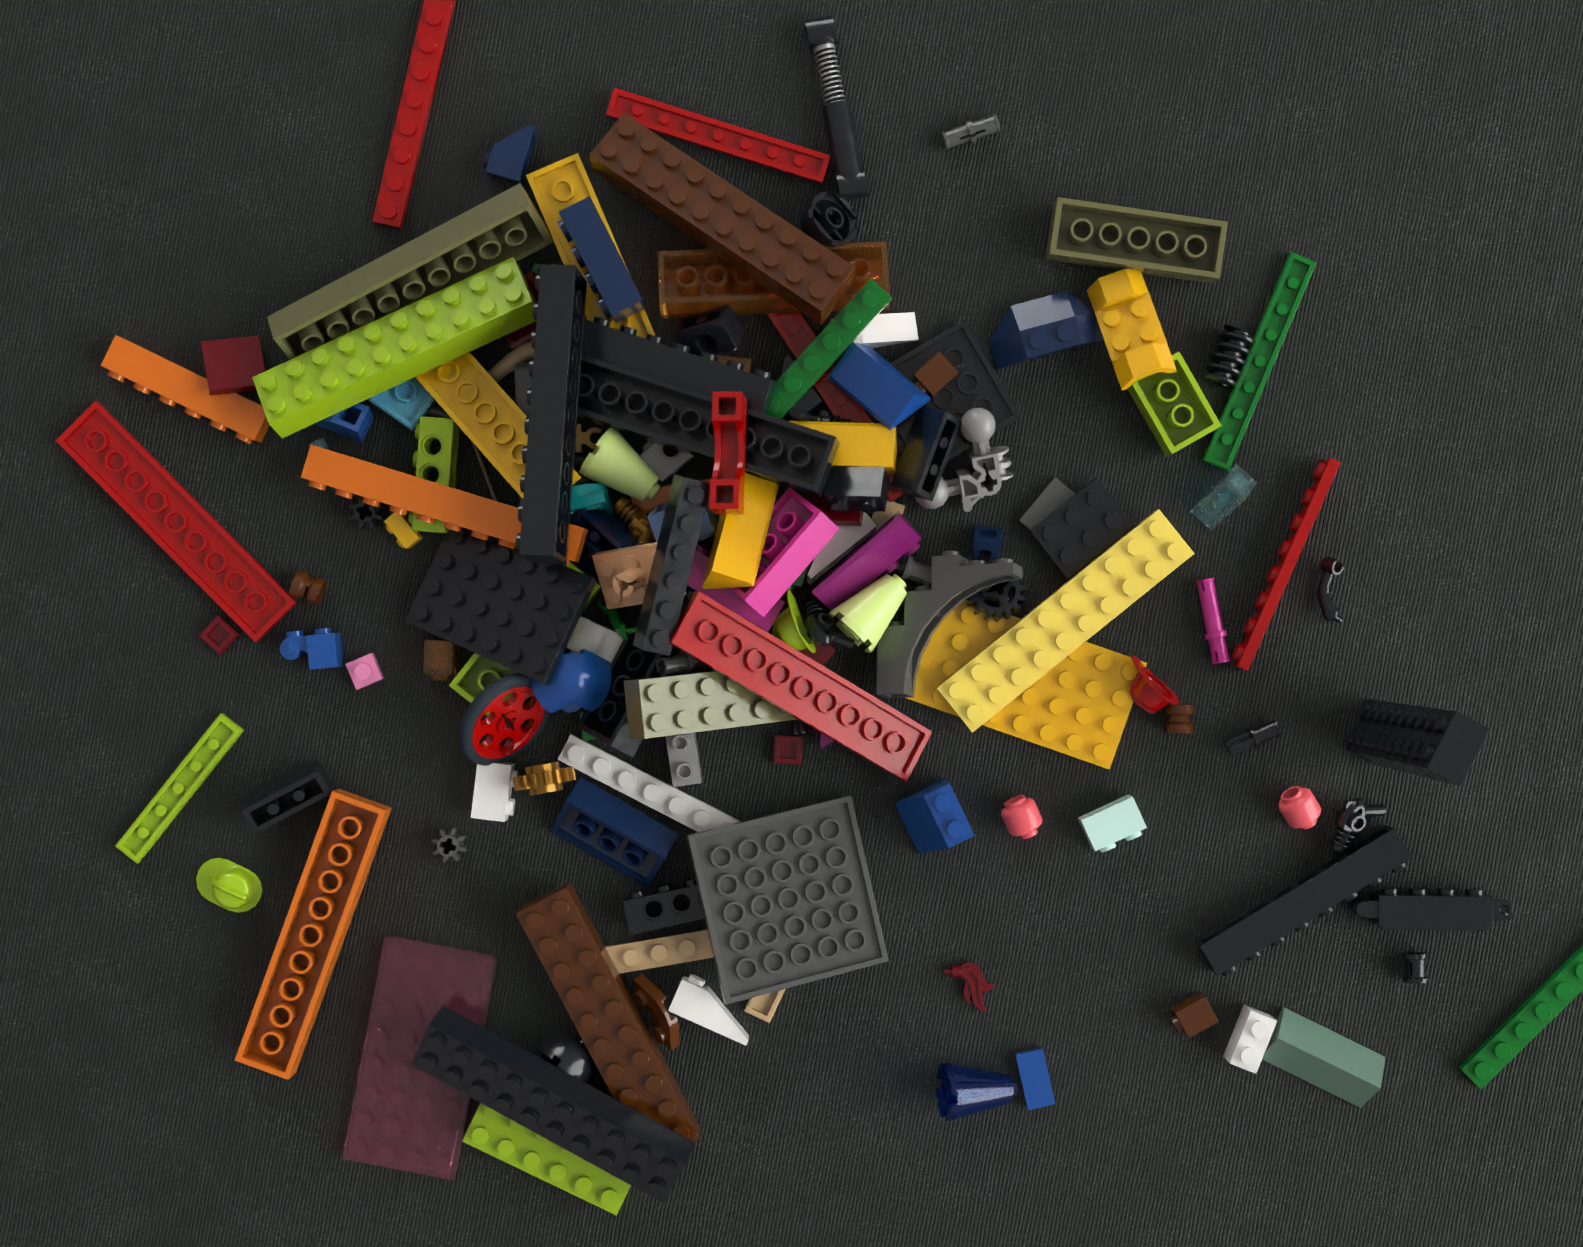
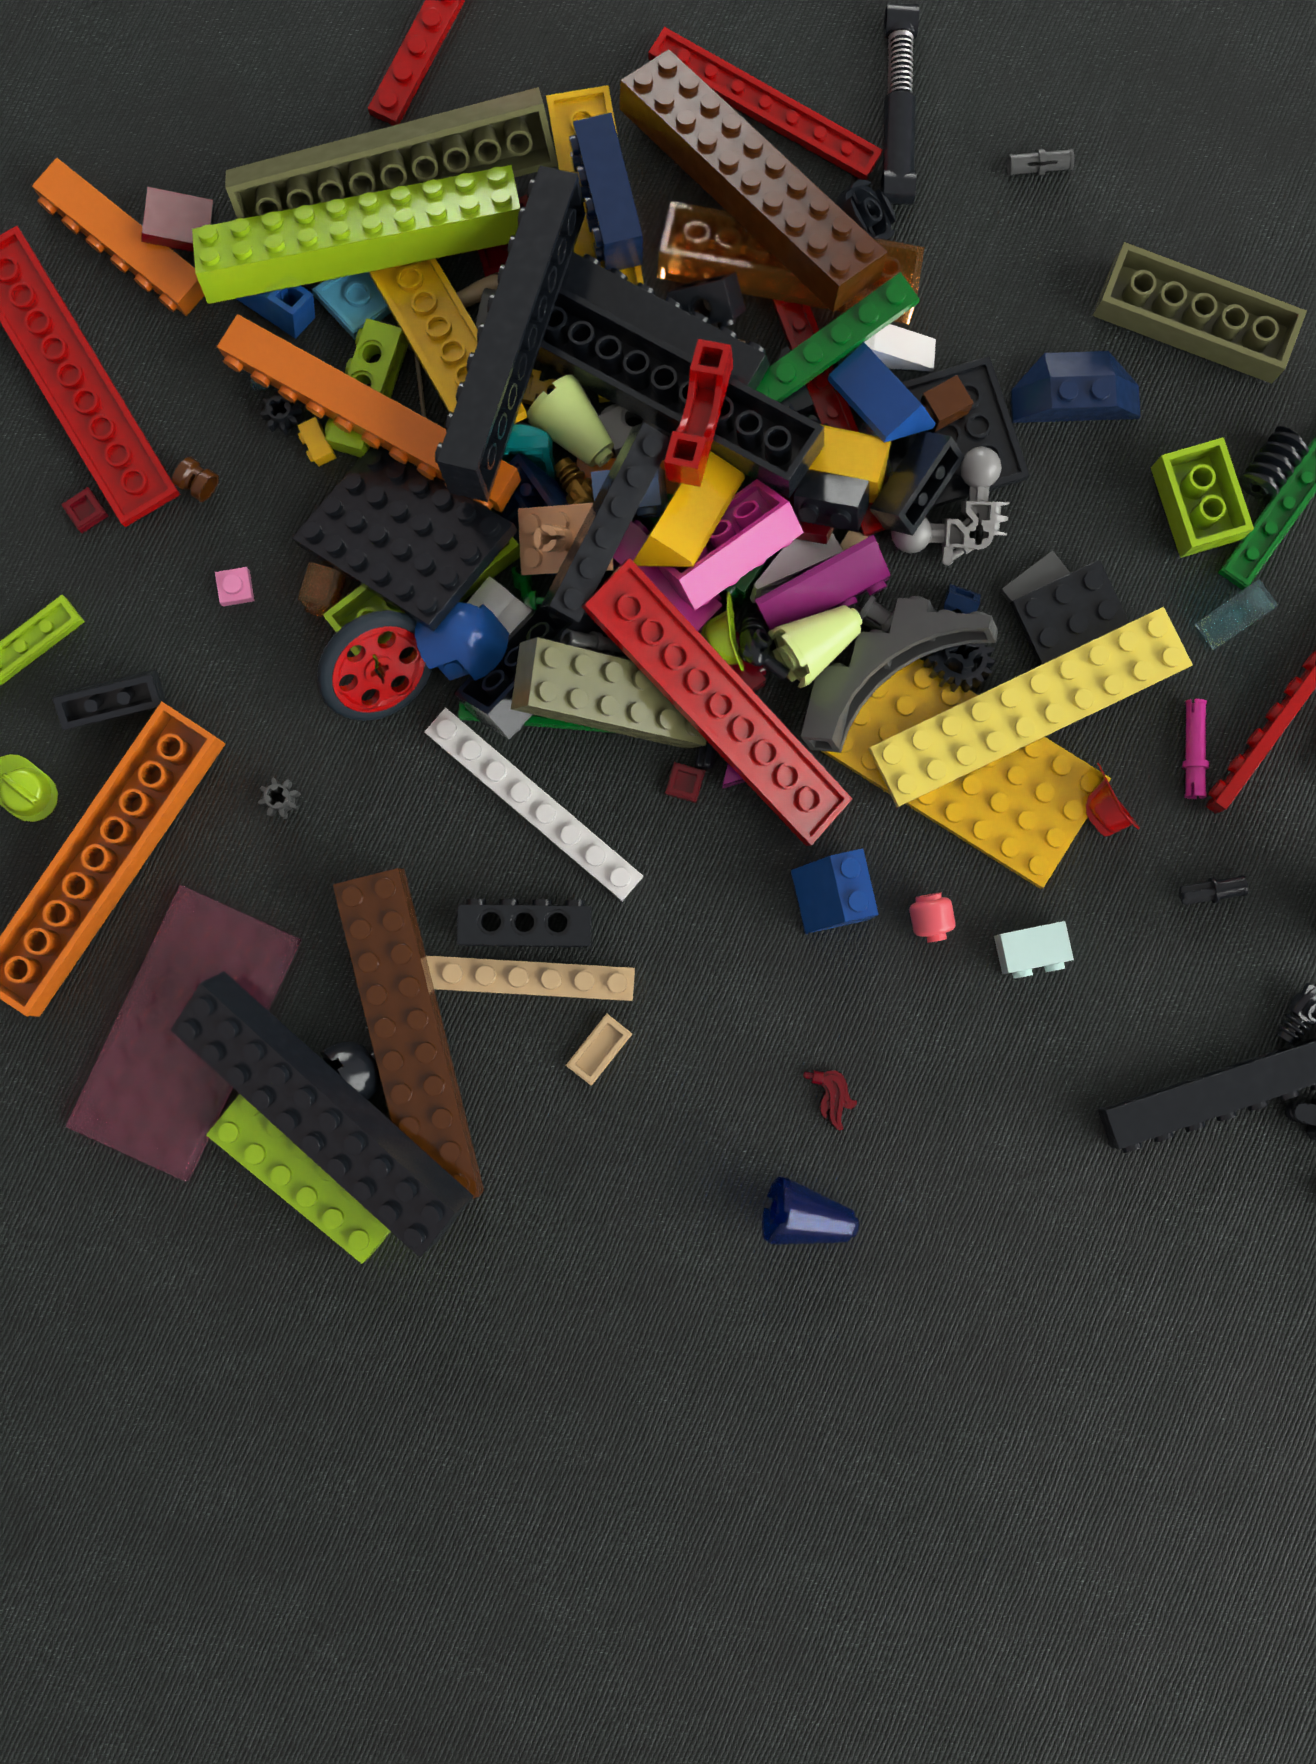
camera: 15 degrees right, 5 degrees down
blue brick [280,628,343,670] -> none
white brick [471,762,519,822] -> none
dark blue slope [483,125,538,185] -> none
pearl gold gear [513,762,576,796] -> none
dark blue slope [551,778,679,888] -> none
reddish brown plate [633,974,680,1050] -> none
light grey brick [665,732,703,787] -> none
white slope [668,974,749,1046] -> none
dark grey plate [686,795,889,1005] -> none
blue tile [1015,1047,1055,1110] -> none
yellow piece [1087,269,1177,391] -> none
reddish brown wheel [1165,704,1194,733] -> none
reddish brown brick [1170,992,1219,1038] -> none
white brick [1223,1005,1277,1074] -> none
sand green slope [1262,1007,1386,1108] -> none
coral head [1278,786,1321,829] -> none

